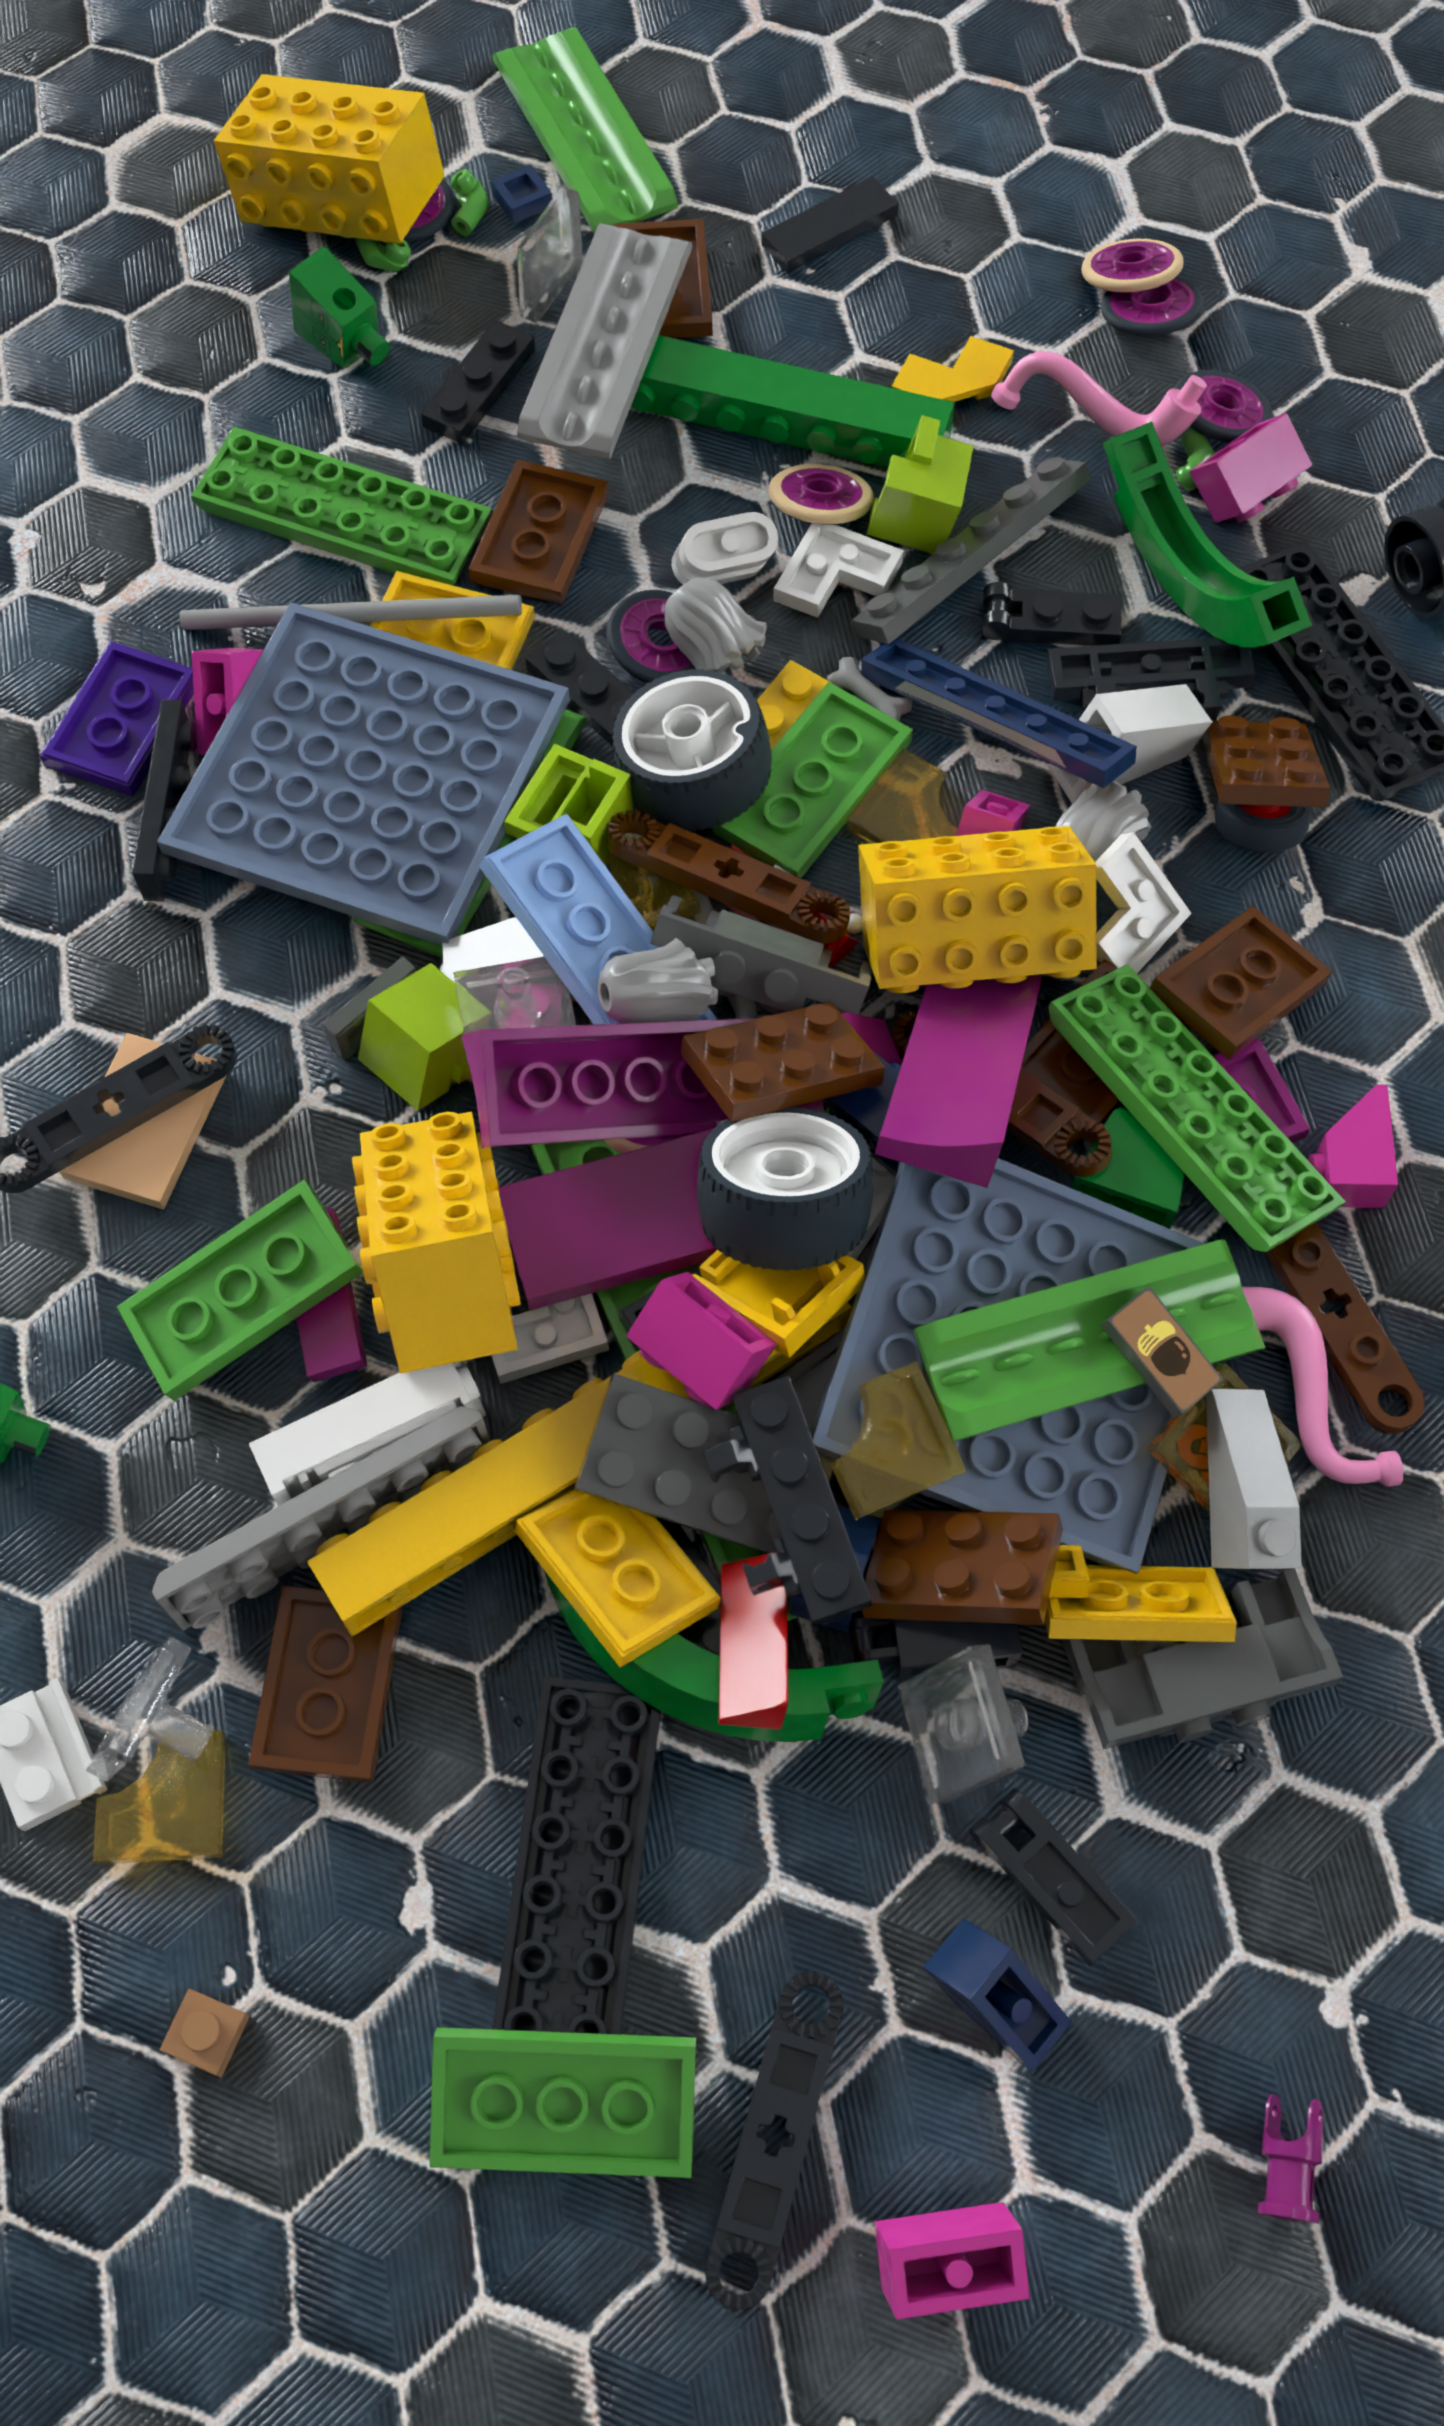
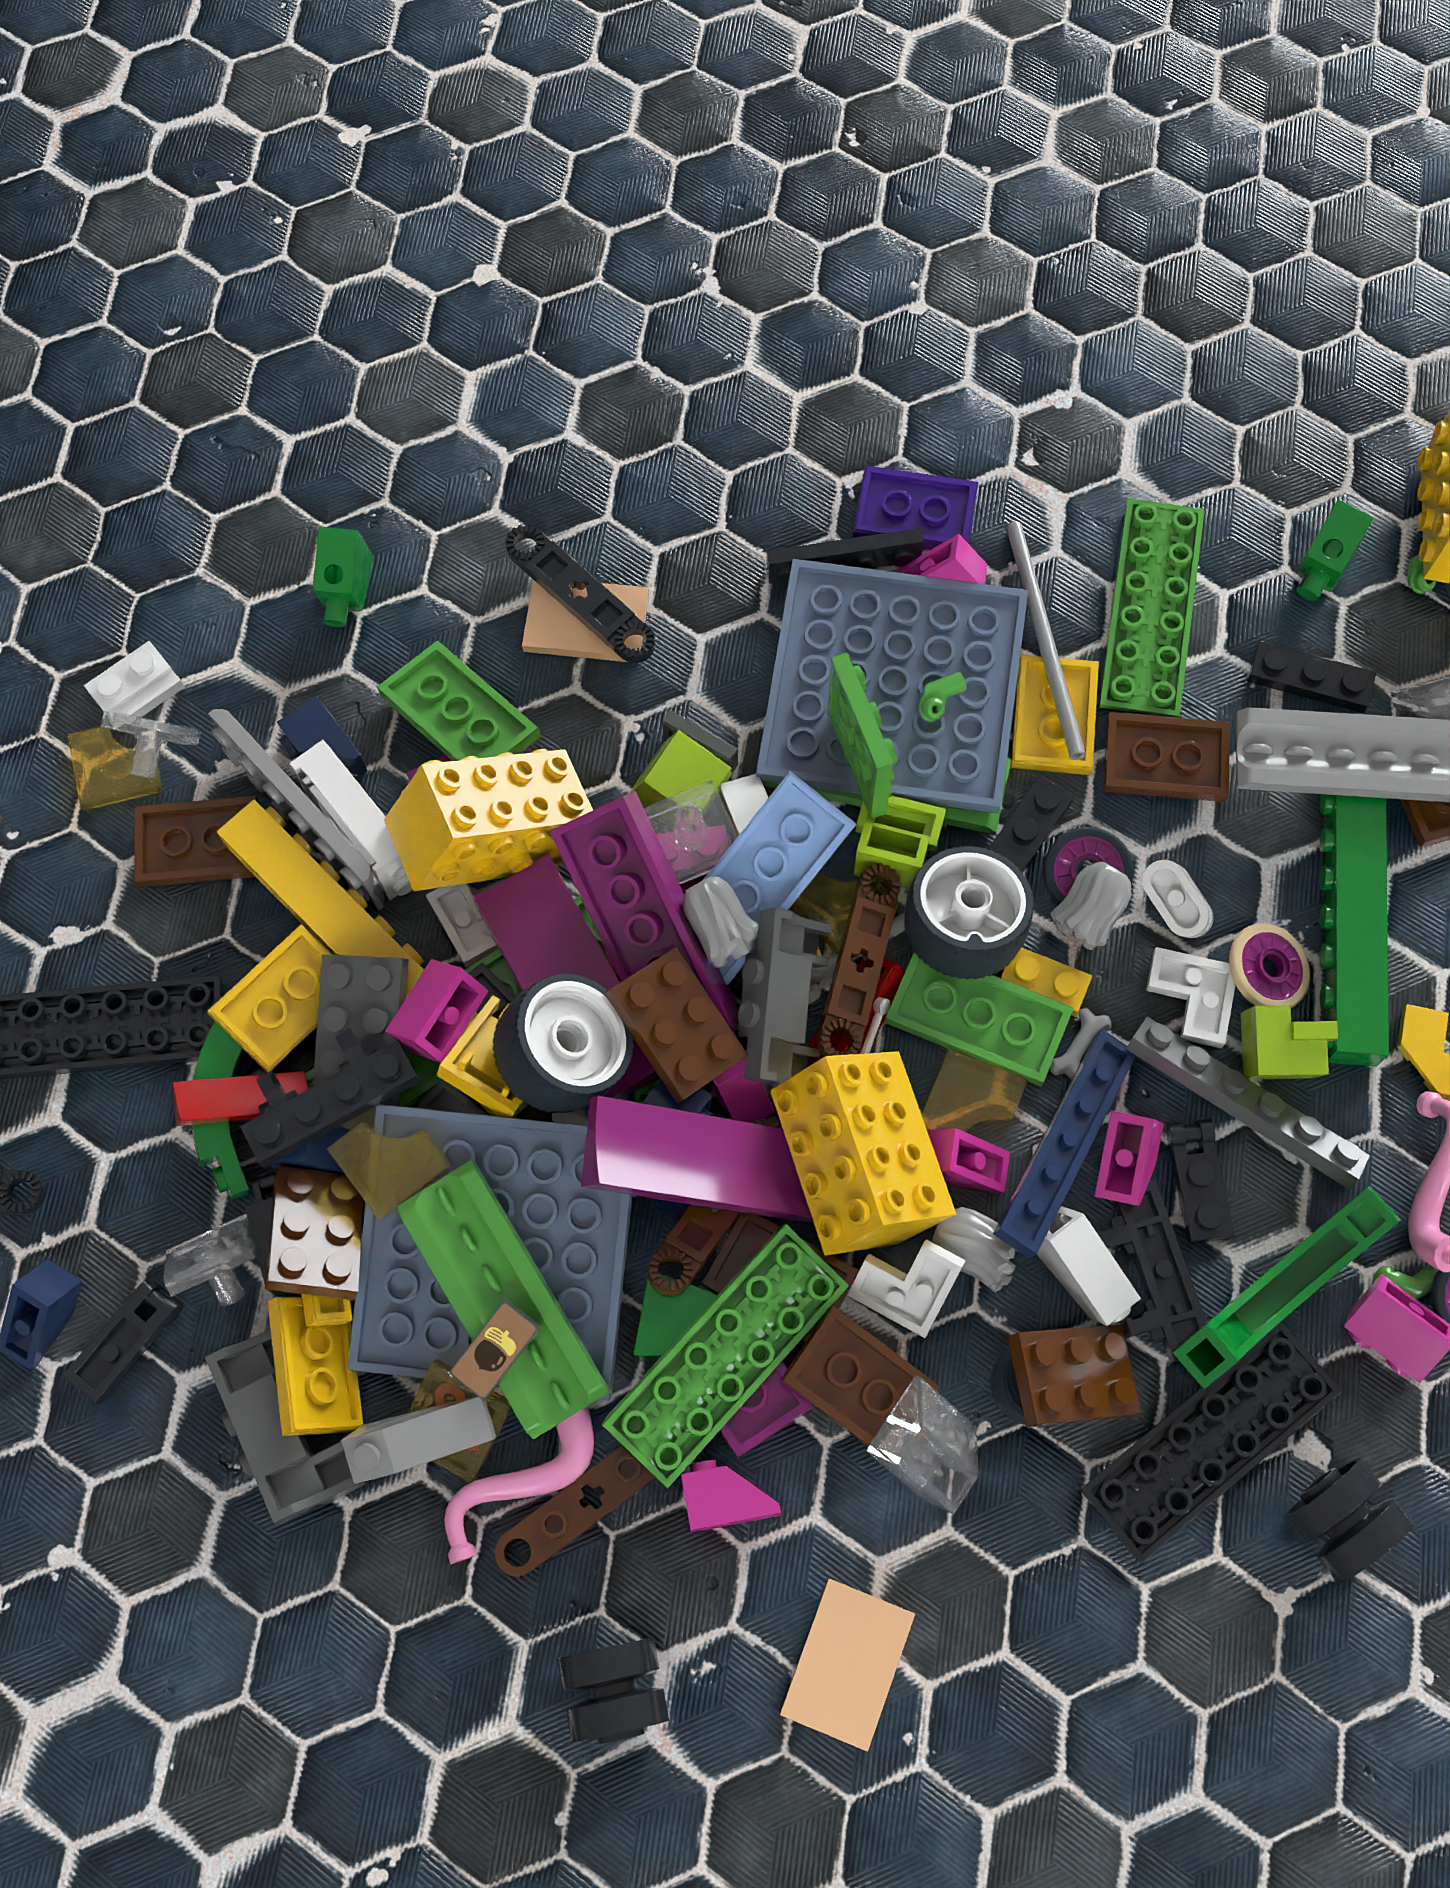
camera: 80 degrees right, 5 degrees up
none -> dark blue slope [277,696,368,775]
none -> bright green plate [827,652,897,819]
none -> clear slope [866,1375,979,1515]
none -> bright green arm [918,672,967,722]
none -> dark pink slope [1094,1111,1164,1206]

